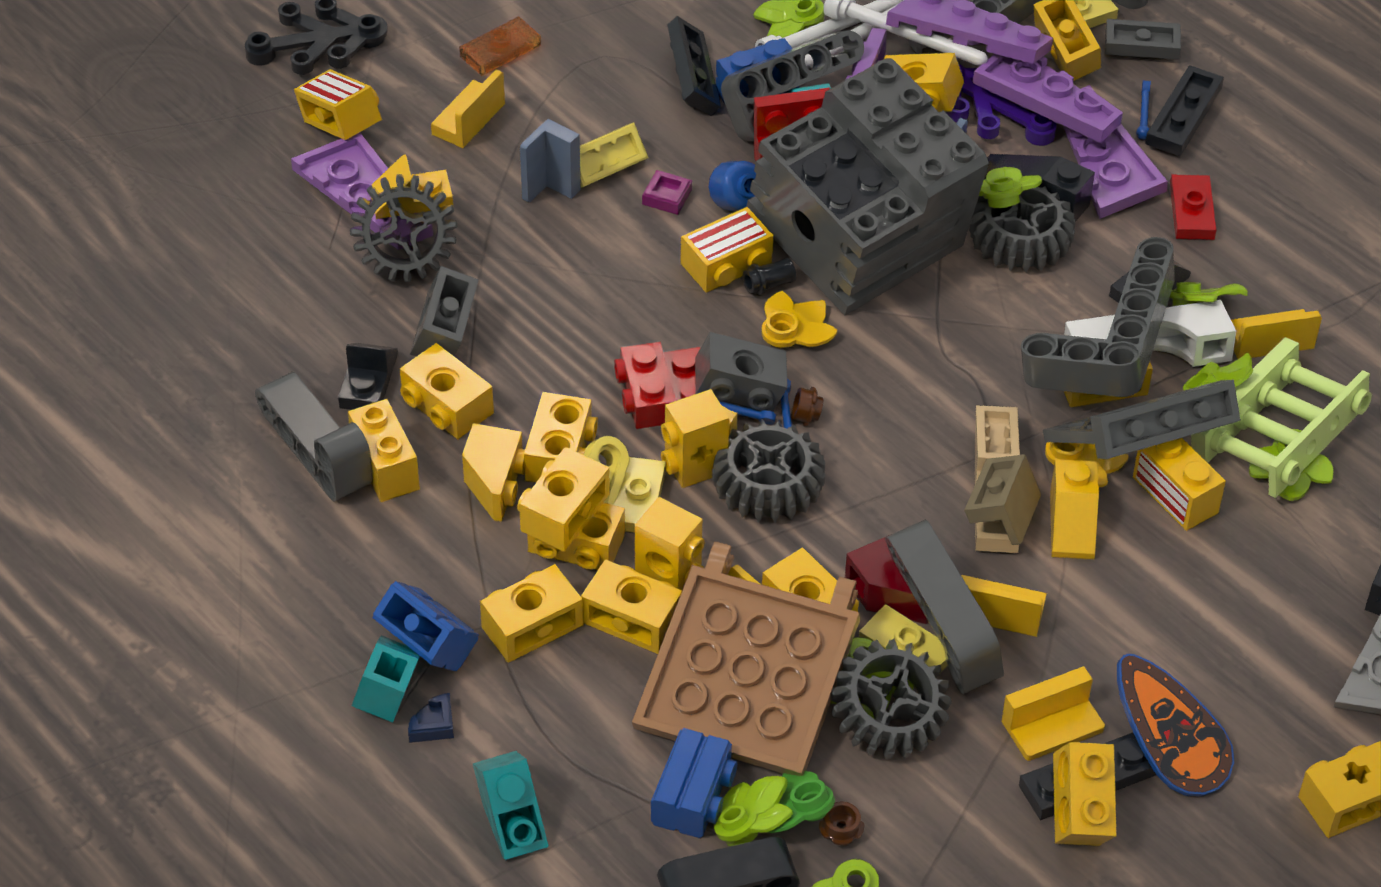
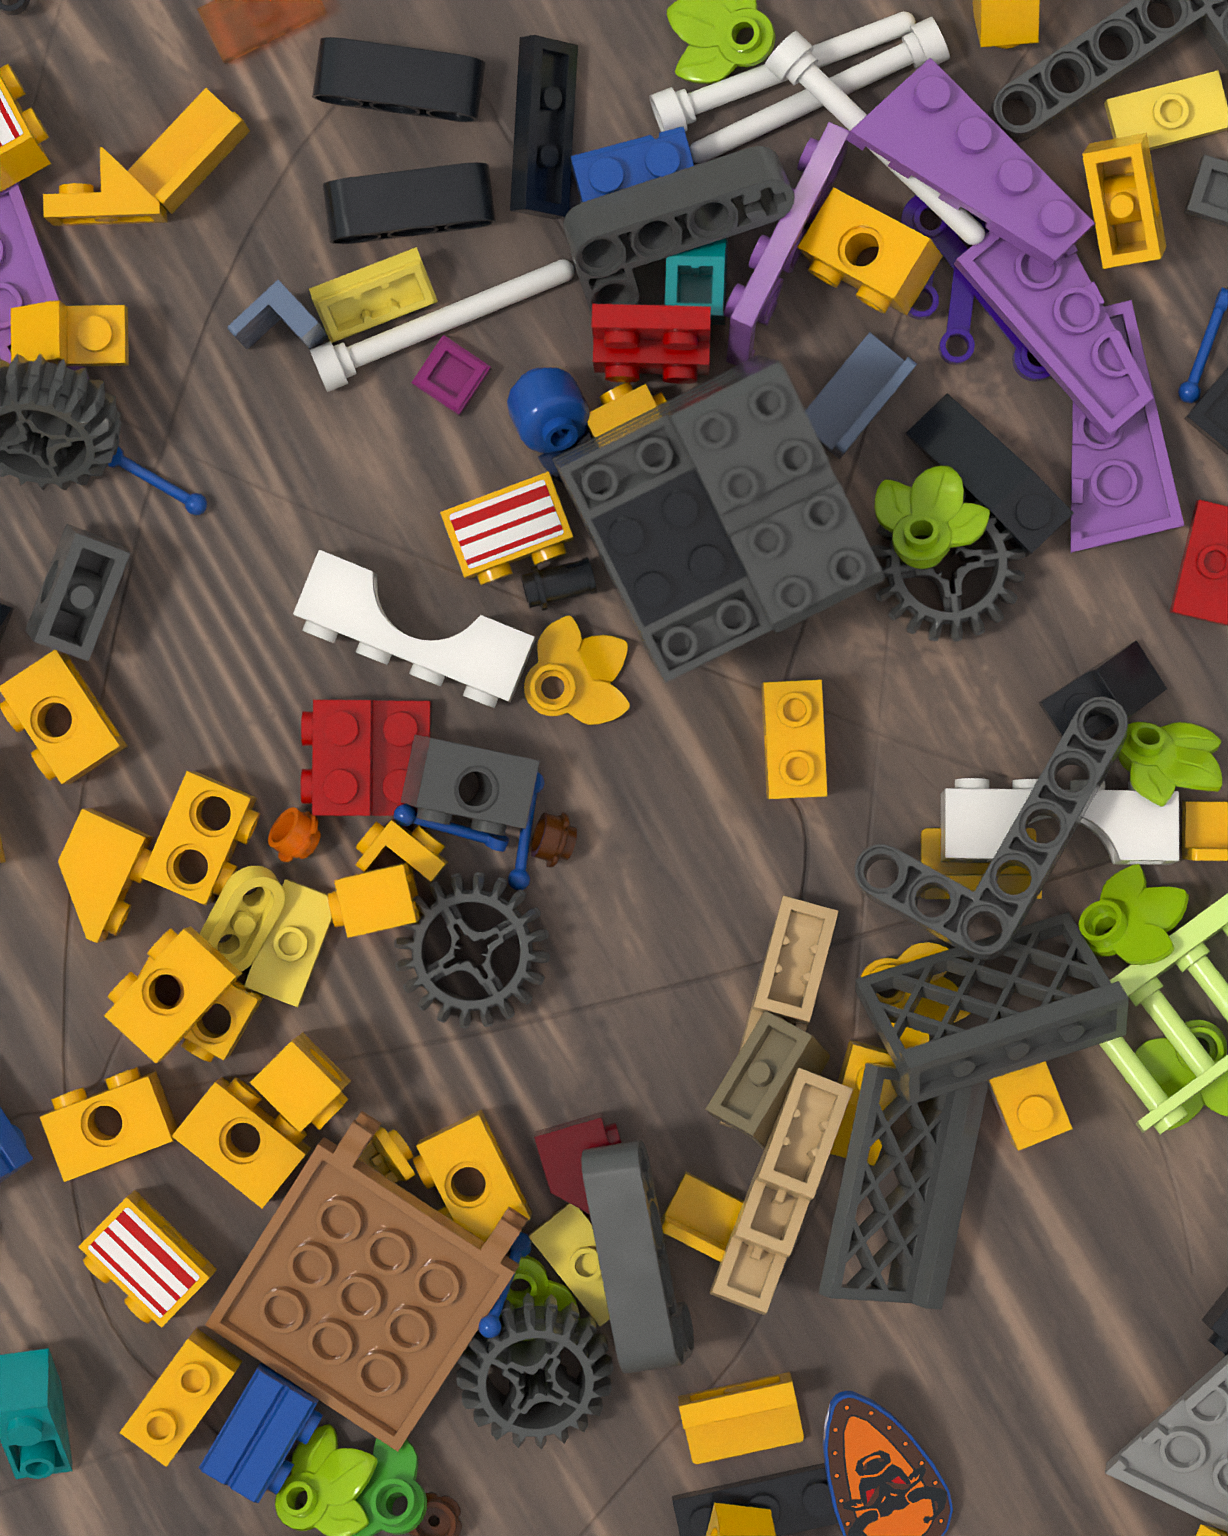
camera: 15 degrees right, 40 degrees up
none -> yellow slope [43,147,168,226]
none -> brick [78,1190,217,1328]
none -> blue hinge [108,446,207,516]
none -> yellow brick [119,1328,243,1467]
none -> orange plate [268,807,321,862]
none -> white arch [293,550,536,708]
none -> white piece [310,259,575,392]
none -> black beam [312,37,485,122]
none -> black beam [323,162,496,244]
none -> blue hinge [478,1232,532,1338]
none -> tan slope [709,1068,853,1315]
none -> yellow brick [761,680,827,799]
none -> dark grey fence [818,1063,989,1310]

